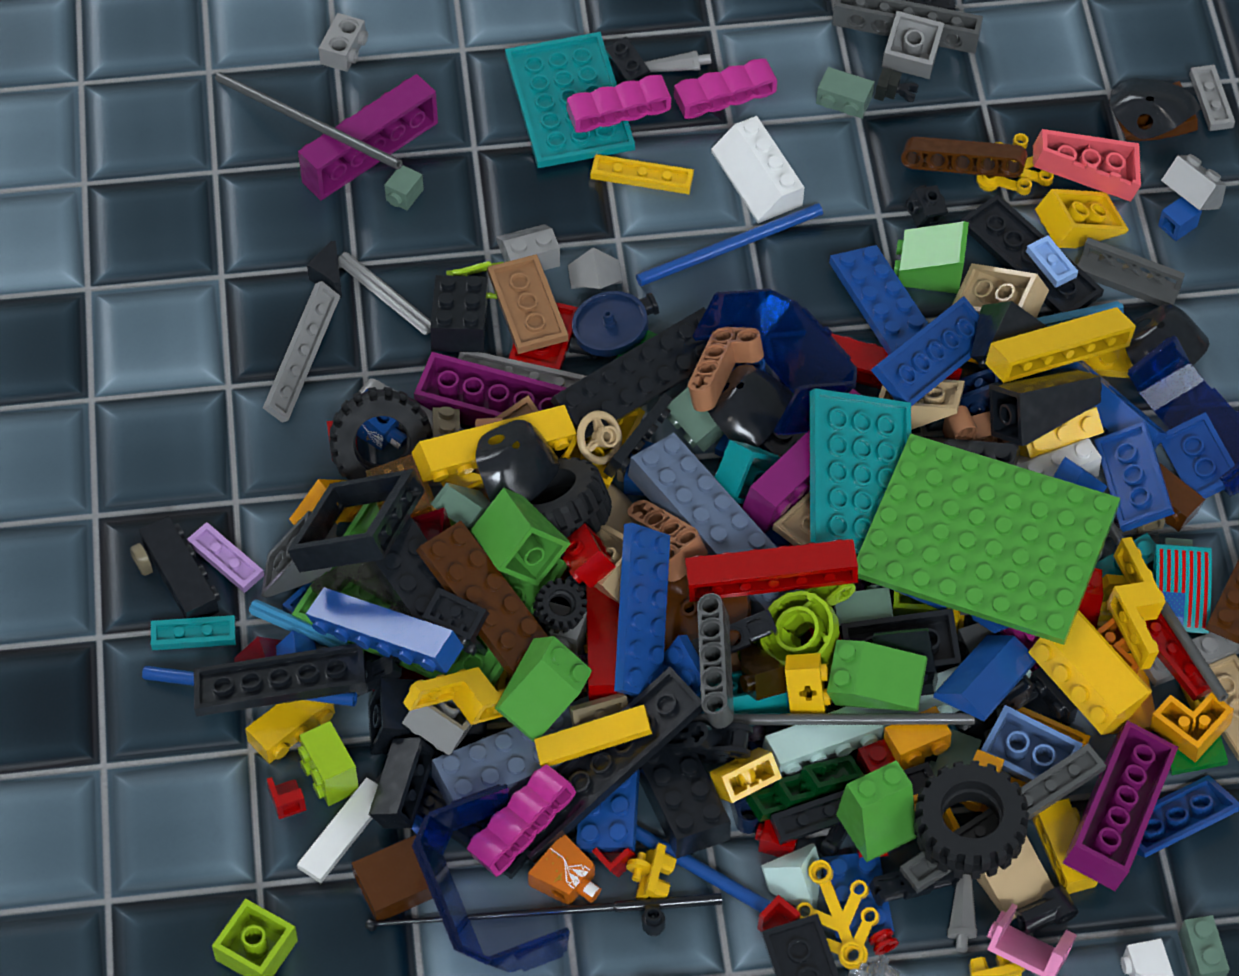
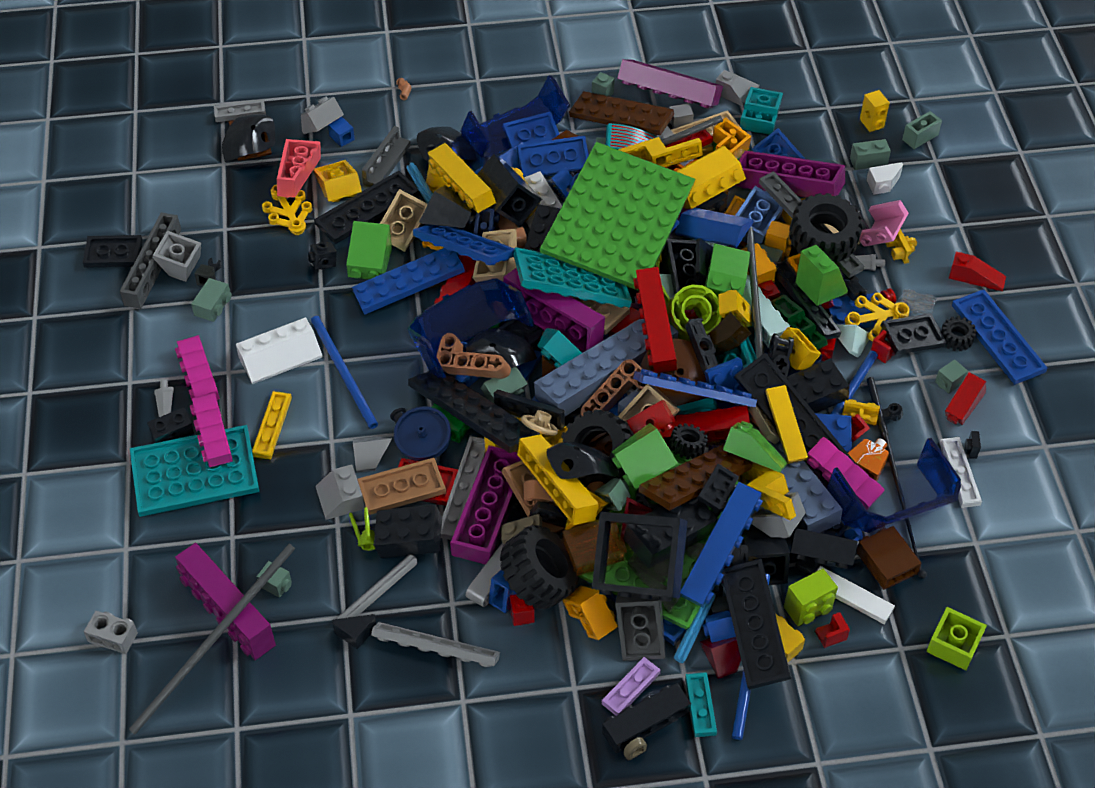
camera: 90 degrees left, 5 degrees down
dark grey beam [697,593,734,728] -> none
reddish brown beam [901,137,1028,178] -> none
light blue plate [1026,235,1078,288] -> none

